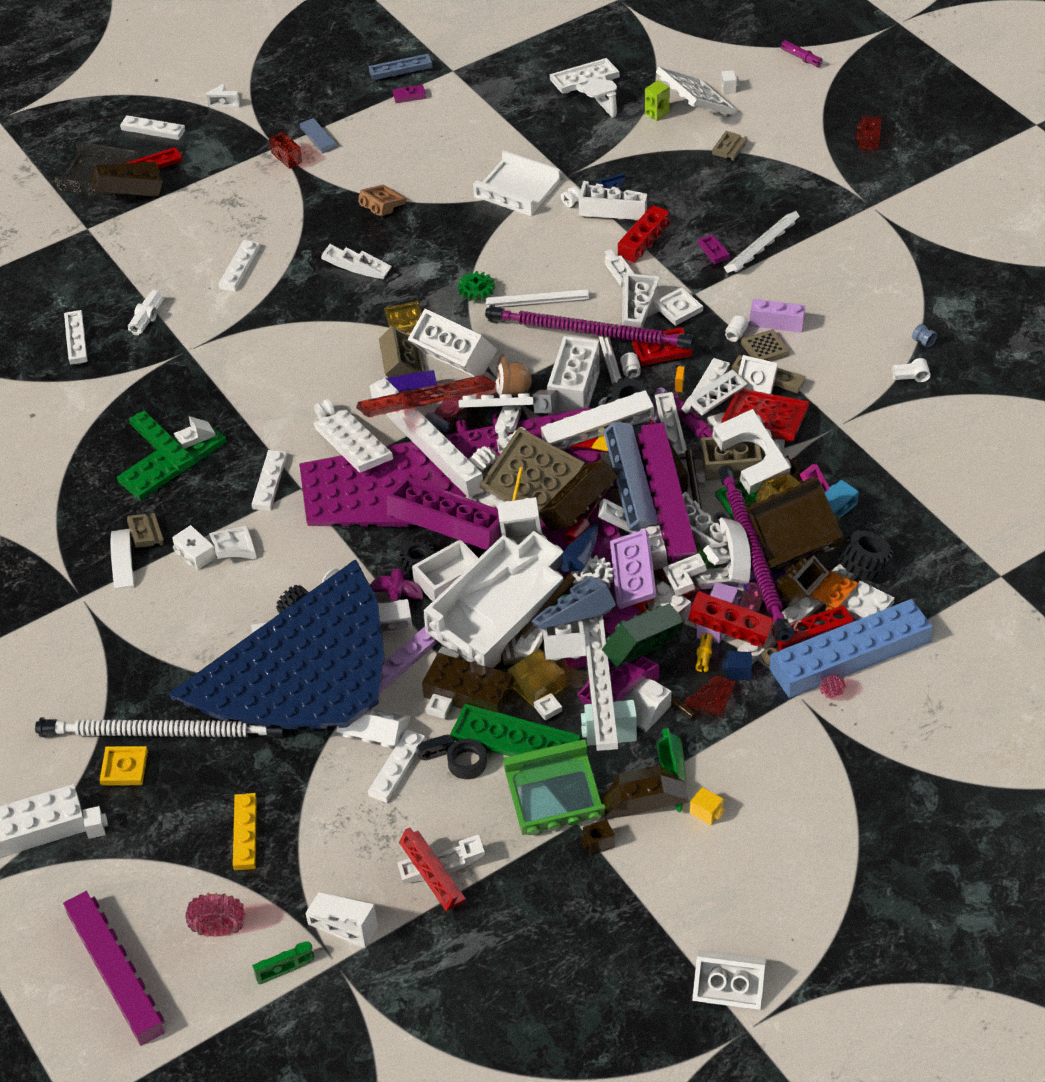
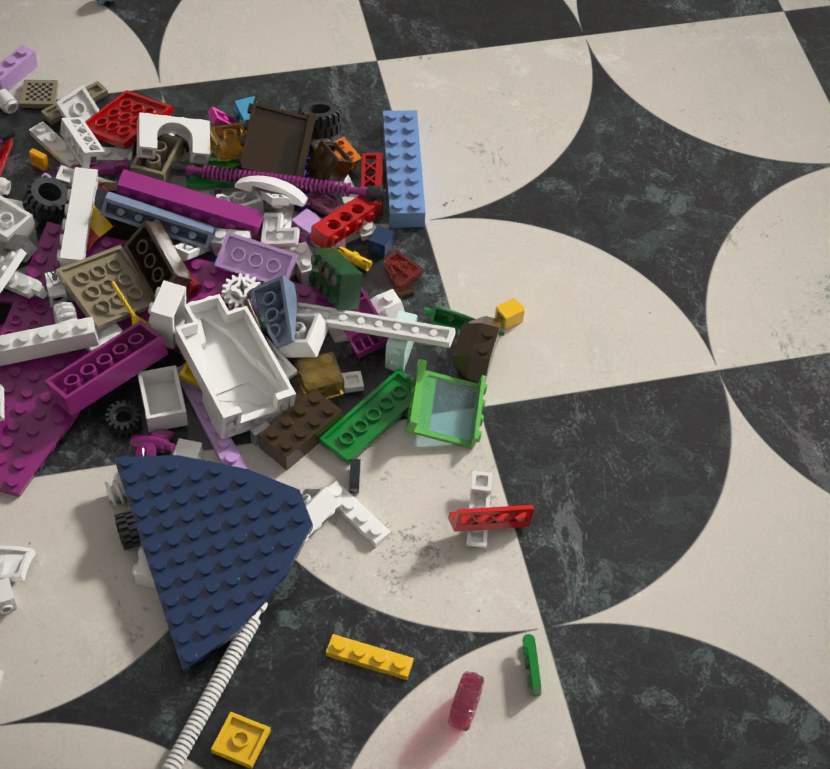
camera: 75 degrees left, 5 degrees up
white wedge [306,892,378,949] -> none
white plate [426,694,453,719] -> none
black tyre [447,738,487,780] -> none
dark blue piece [561,520,599,572] -> none
dark brown brick [581,819,615,856] -> none
white slope [692,950,766,1010] -> none
dark tan plate [761,647,779,666] -> none
clear pink gear [819,674,846,698] -> none
white plate [840,581,894,620] -> none
white piece [892,358,931,382] -> none

